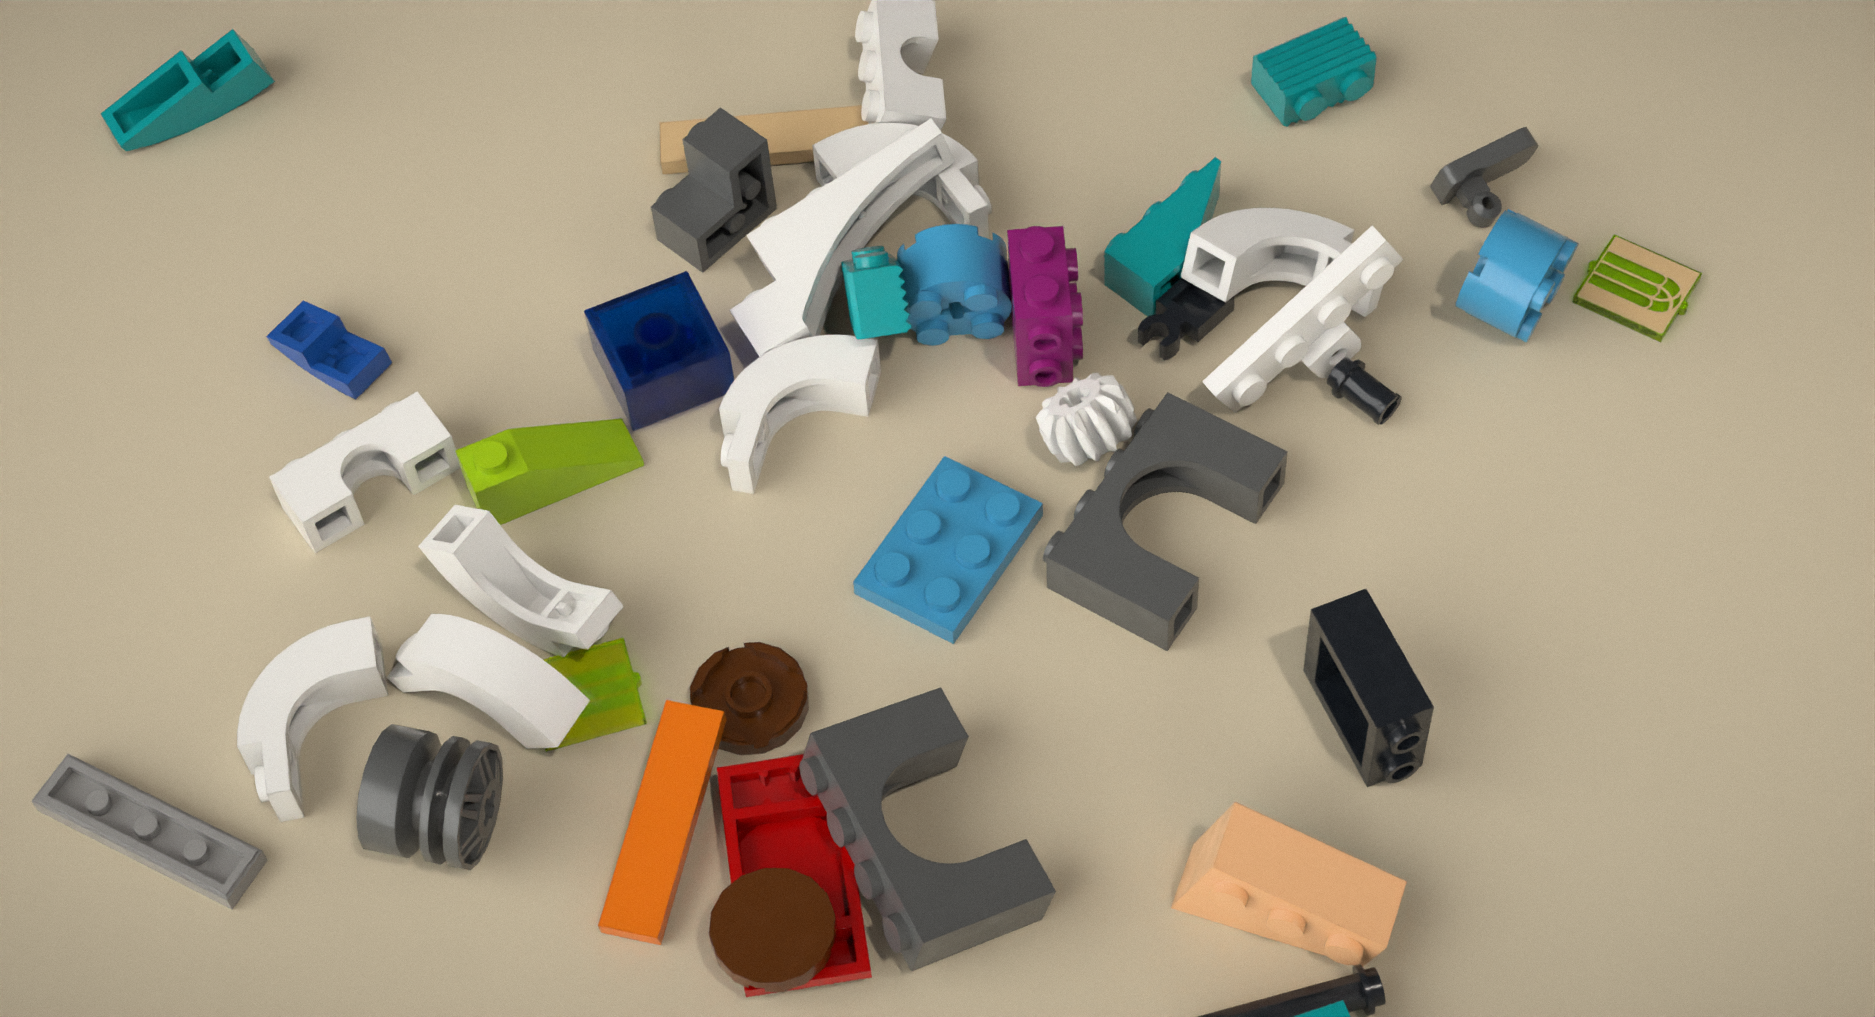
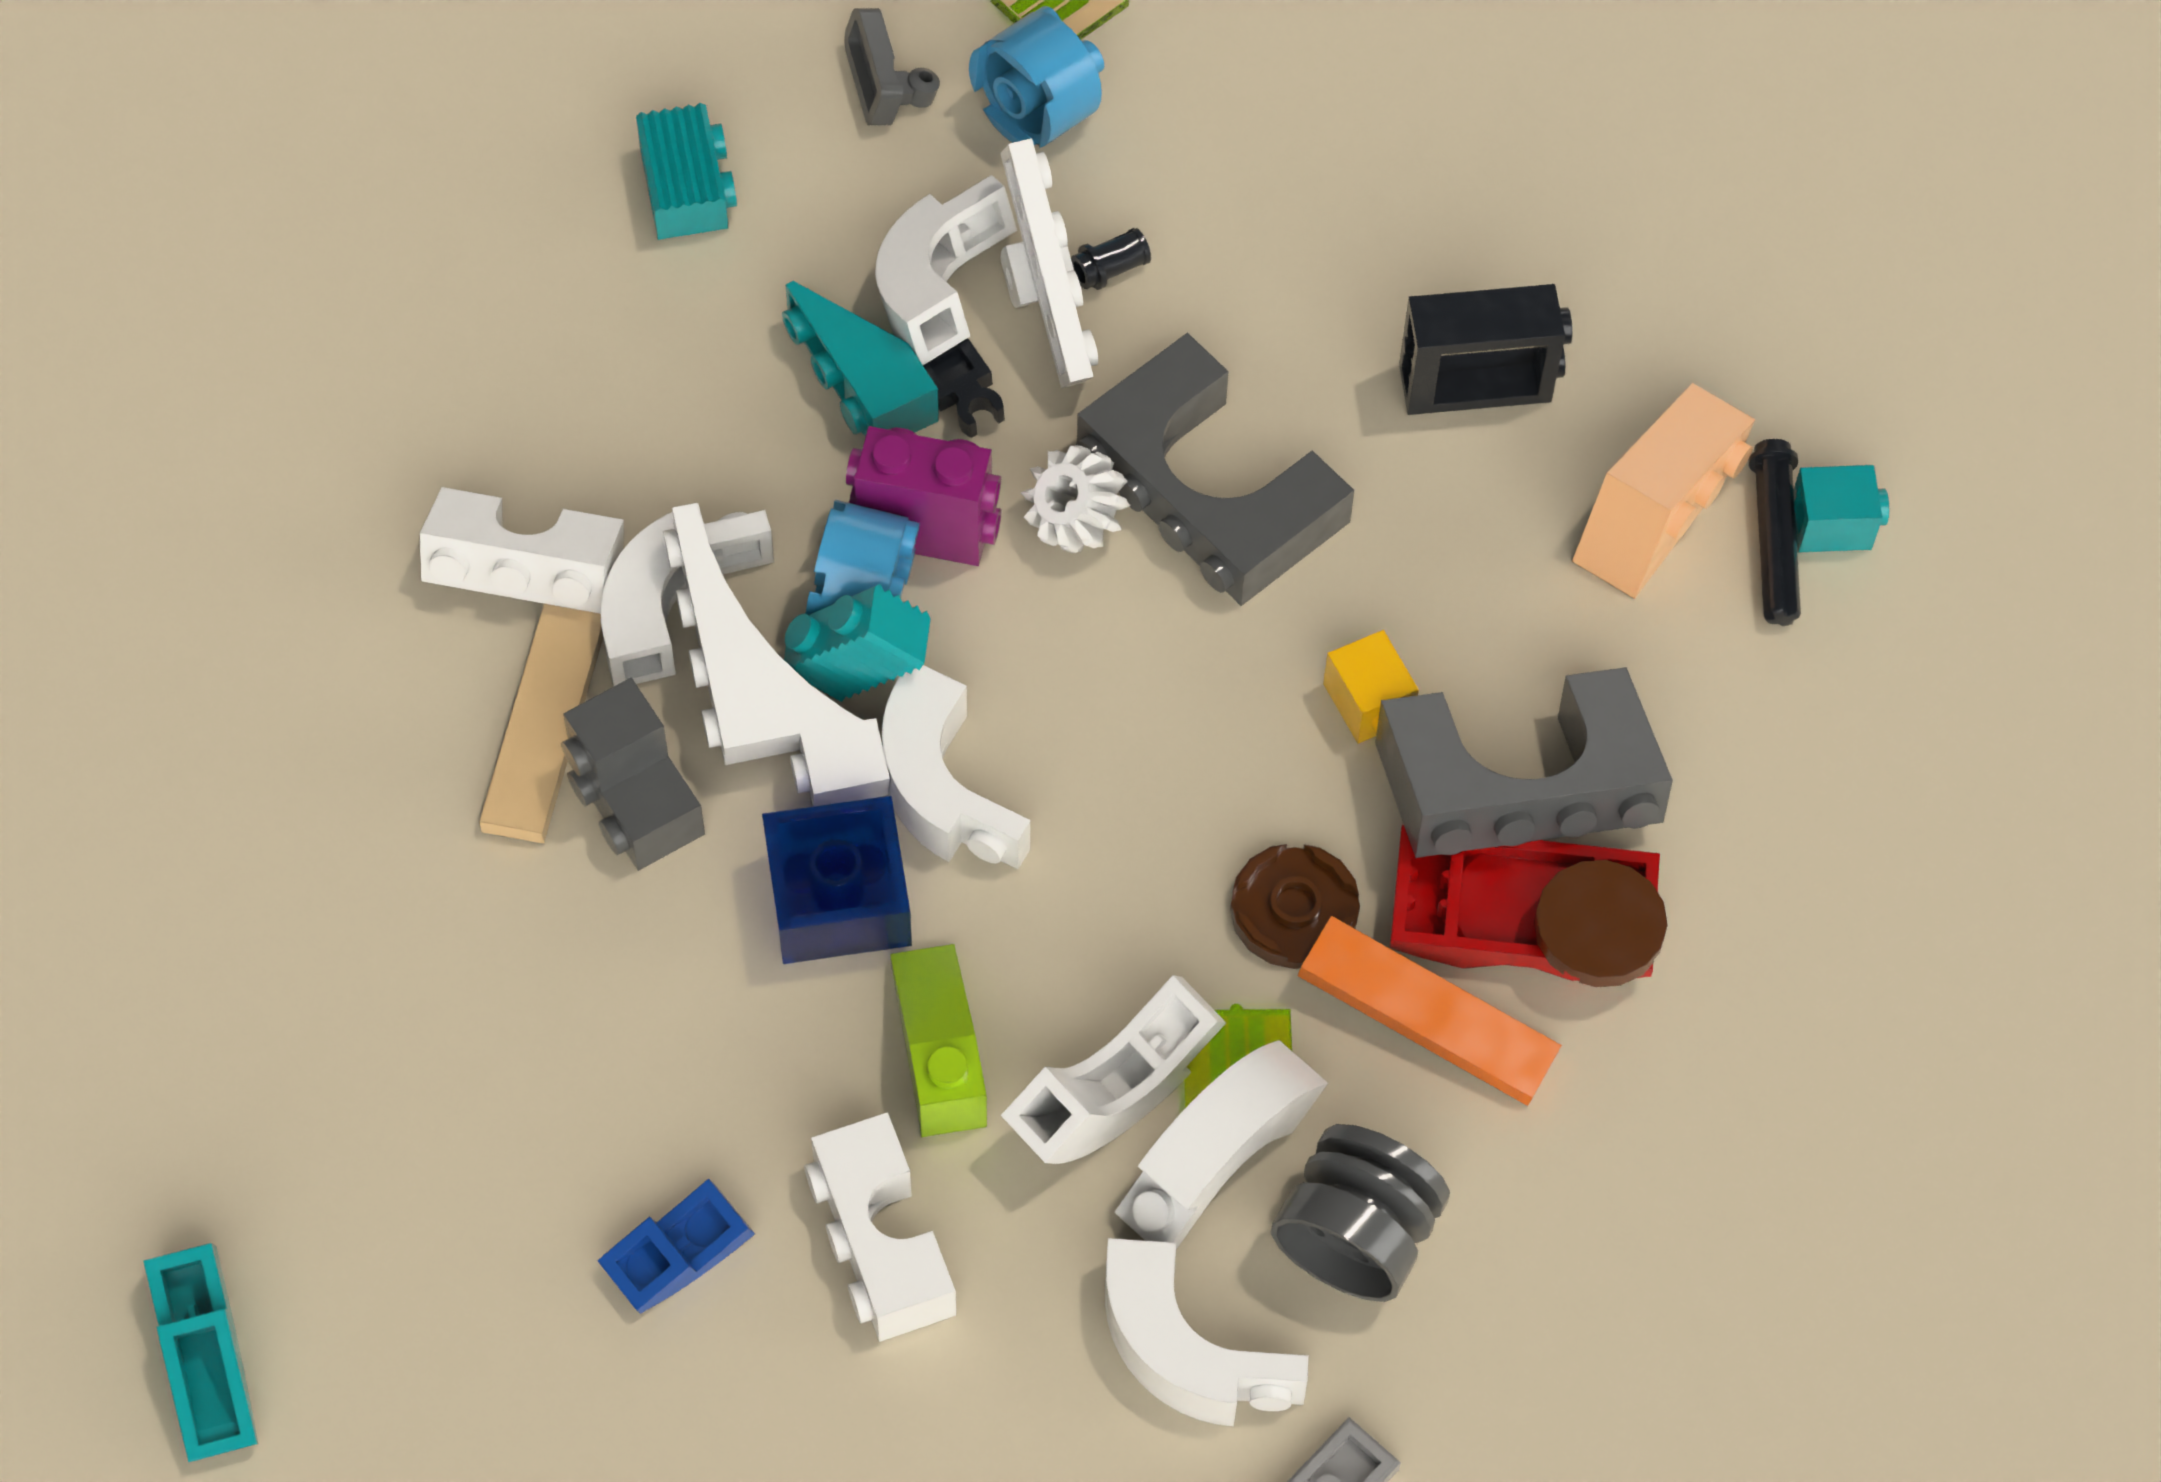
camera: 80 degrees left, 5 degrees up
dark azure plate [853,456,1043,644] -> none
none -> yellow brick [1323,629,1419,744]

